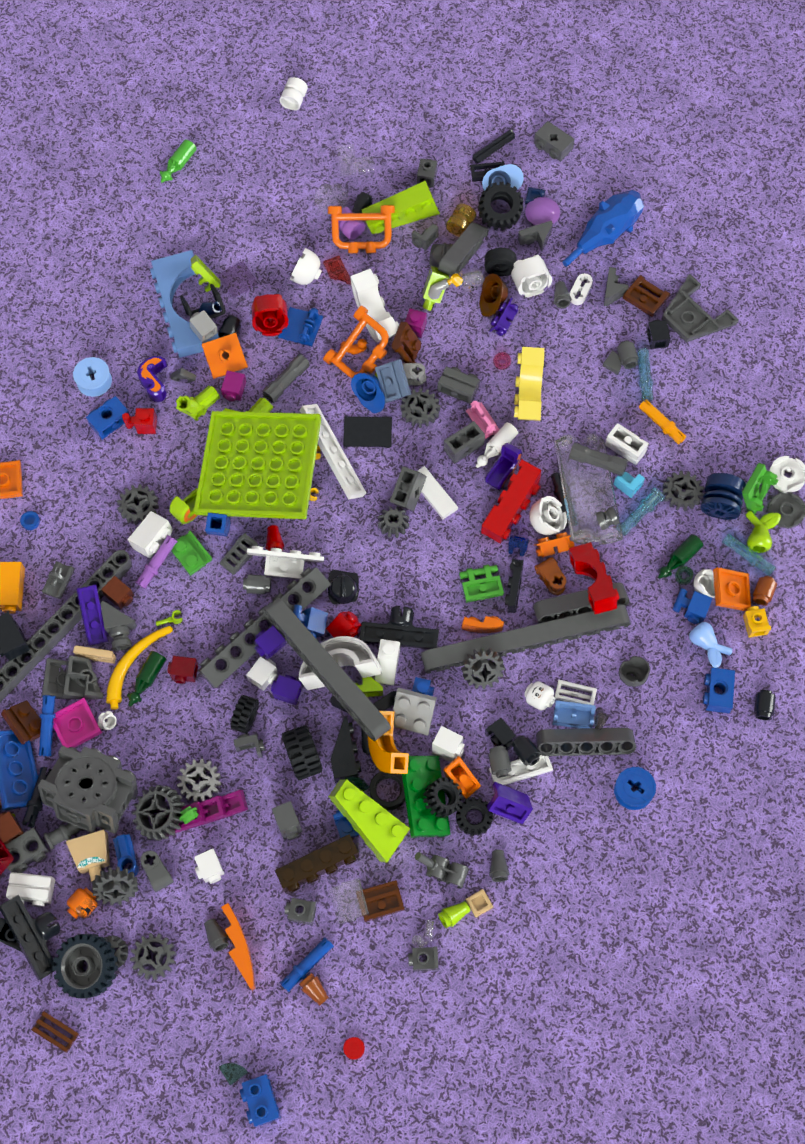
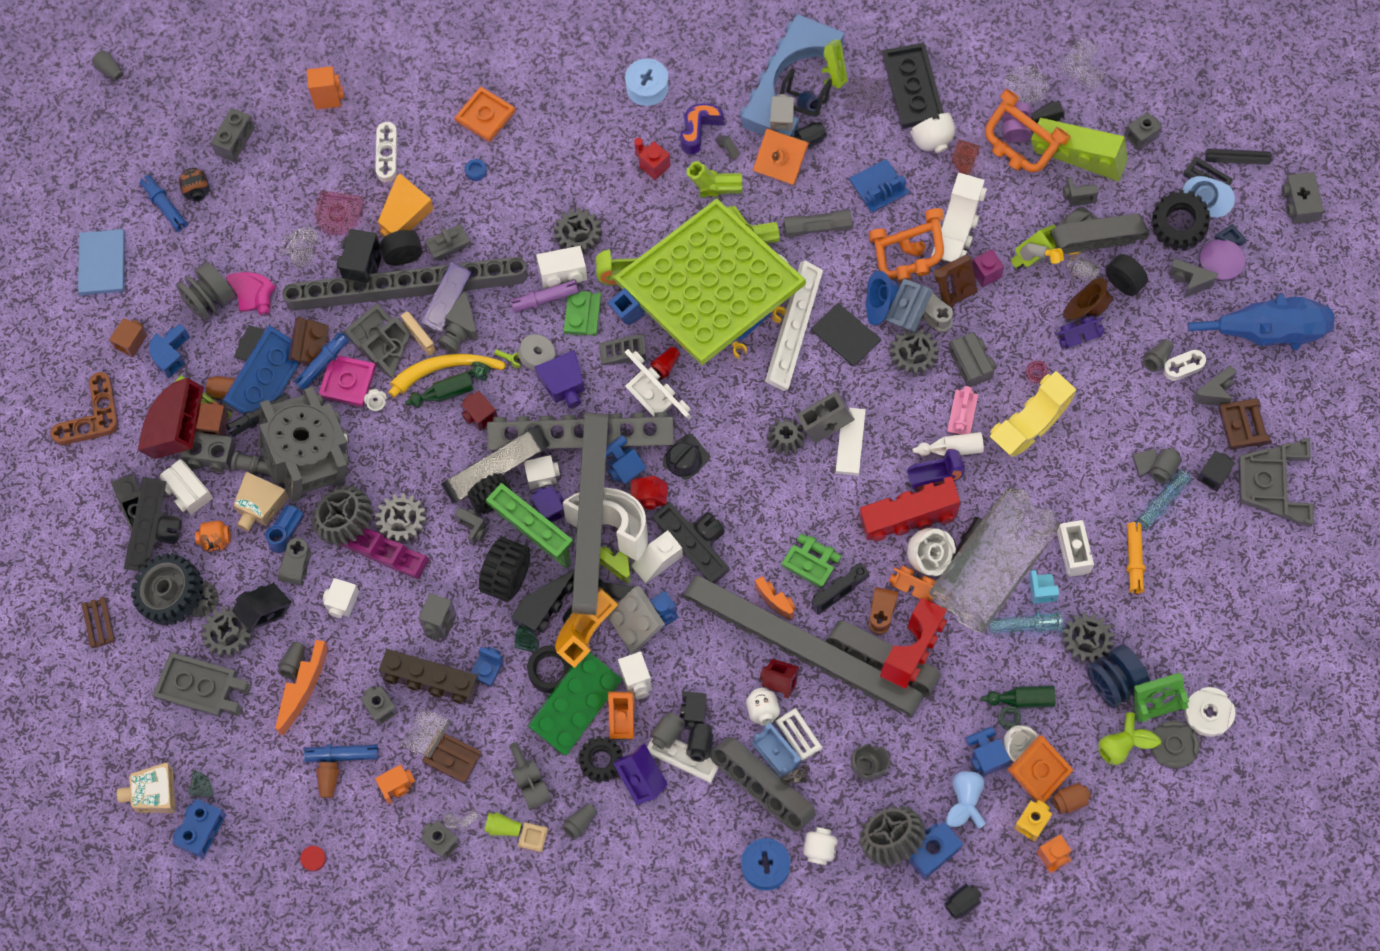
camera: 45 degrees right, 0 degrees up
blue brick [86,396,130,439] -> none
dark grey gear [92,867,138,906] -> none
copper brick [101,576,134,609] -> none
bright green plate [179,806,199,824] -> none
magenta brick [221,370,246,401] -> none
dark grey brick [243,574,271,594] -> none
red brick [251,294,288,336] -> none
dark purple brick [254,626,286,660] -> none
lime wedge [328,779,410,863] -> none
black tyre [423,777,463,817] -> none
dark grey brick [444,421,485,464] -> none
clear yellow wheel [445,203,476,237] -> none
dark grey gear [461,647,505,689] -> none
clear blue tile [508,535,530,557] -> none
white brick [511,255,552,298] -> none
dark grey axle [569,443,628,476] -> none
dark grey wheel [595,506,620,530] -> none
clear light blue pin [722,533,776,576] -> none
none -> torso [117,763,176,813]
none -> dark grey tile [152,652,251,717]
none -> black brick [232,583,292,631]
none -> orange brick [375,764,416,804]
none -> black tyre [380,230,422,266]
none -> beam [441,425,549,504]
none -> clear green bush [468,361,491,381]
none -> bright green fence [486,483,573,569]
none -> light grey piece [518,334,555,370]
none -> dark purple torso [535,350,585,409]
none -> dark red brick [760,658,799,699]
none -> white head [803,827,838,865]
none -> dark grey gear [859,804,926,868]
none -> black plate [882,42,944,129]
none -> orange brick [1037,834,1072,874]

